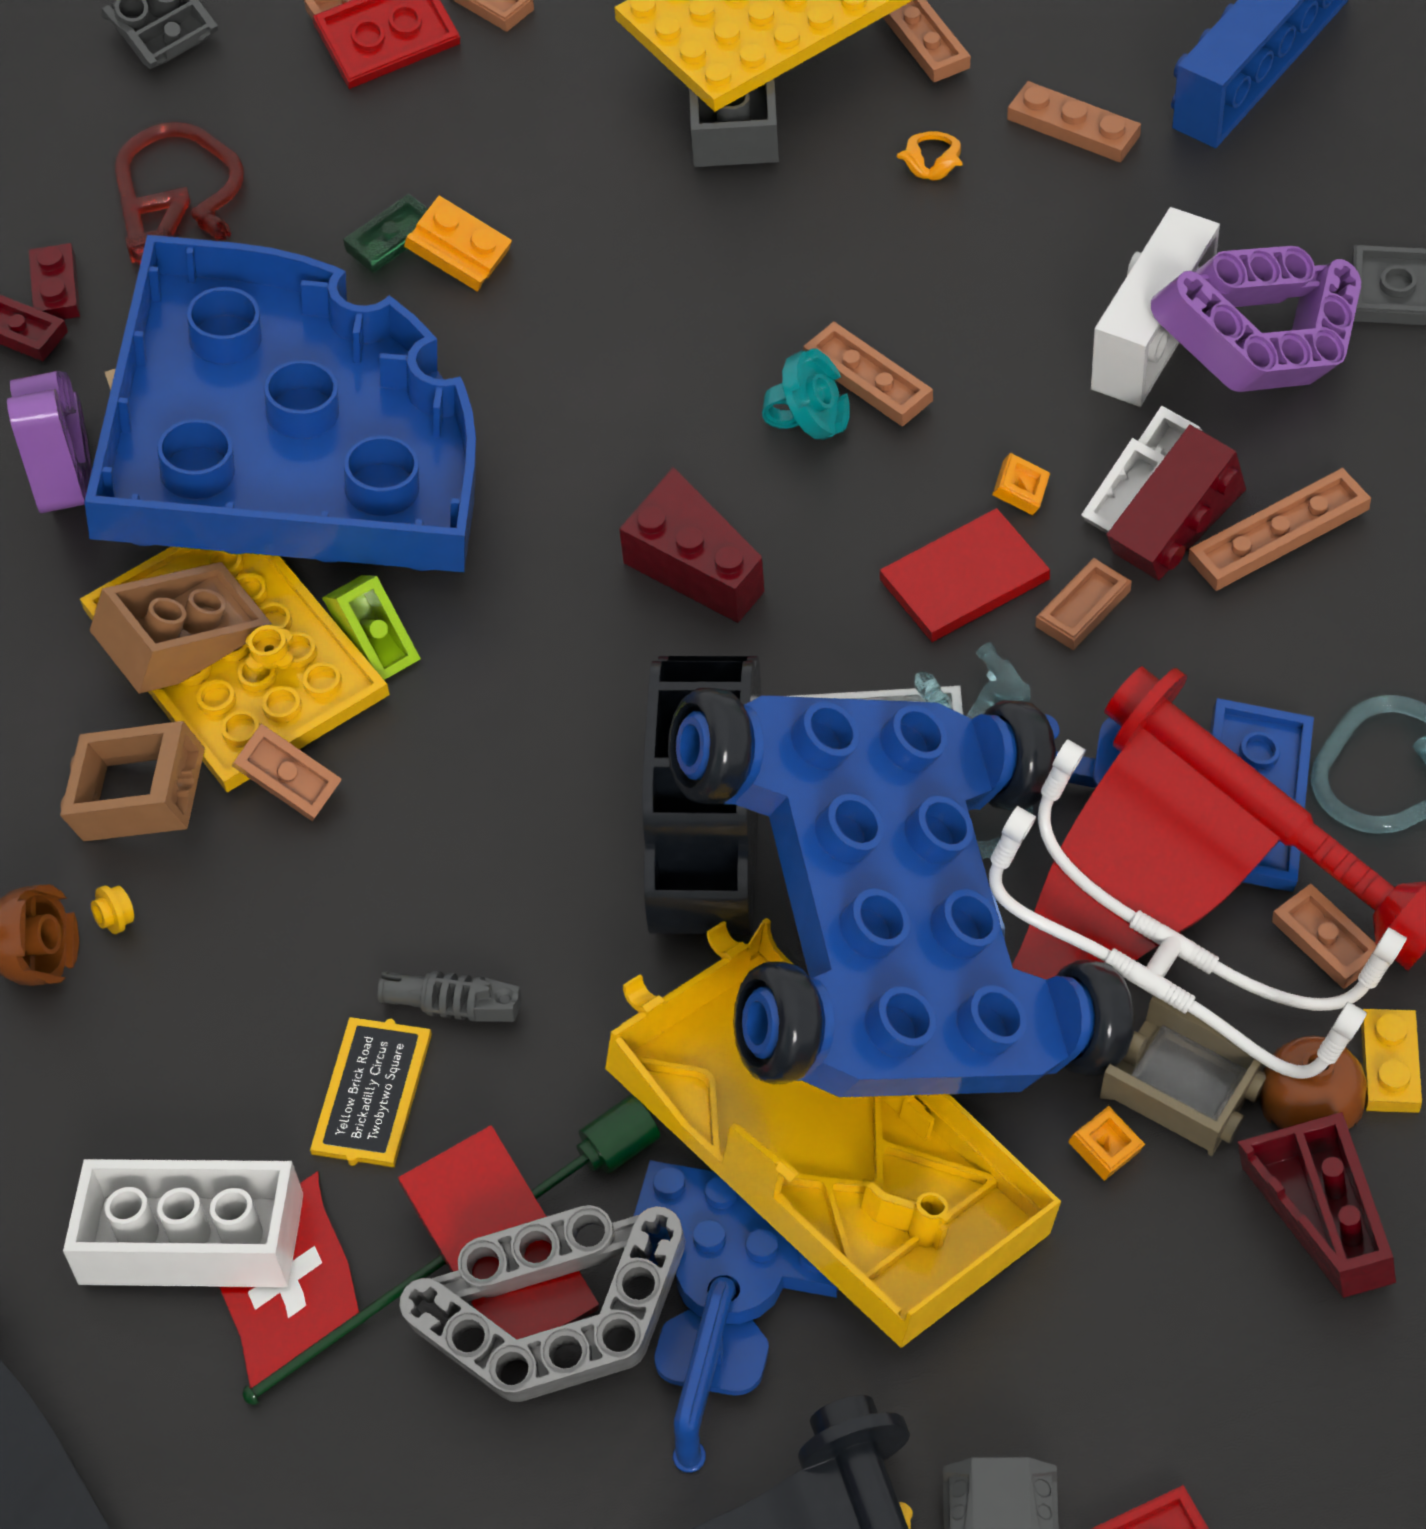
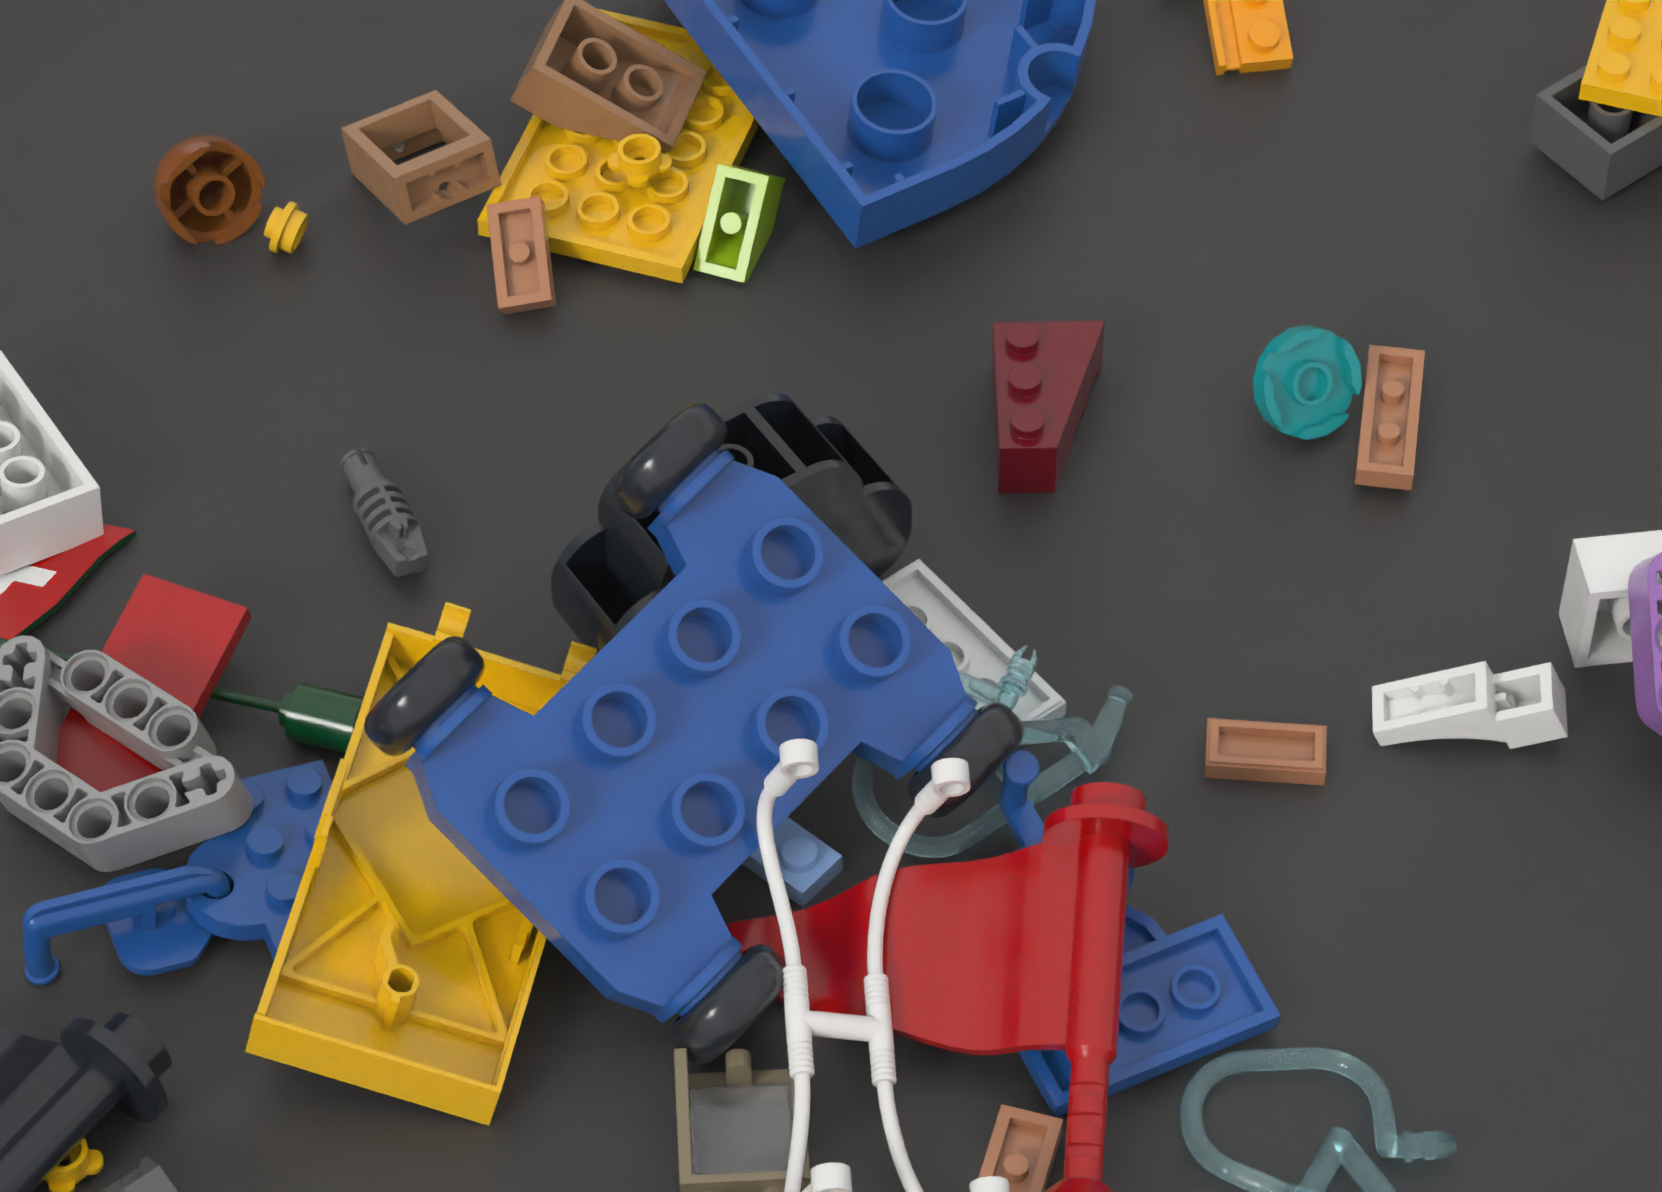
camera: 50 degrees right, 5 degrees down
piece [310,1017,432,1167] -> none
red tile [880,508,1050,642] -> none
light orange tile [992,452,1050,516] -> none
light orange tile [1068,1106,1145,1181] -> none
dark red wedge [1106,424,1246,581] -> none
nougat plate [1188,468,1371,591] -> none

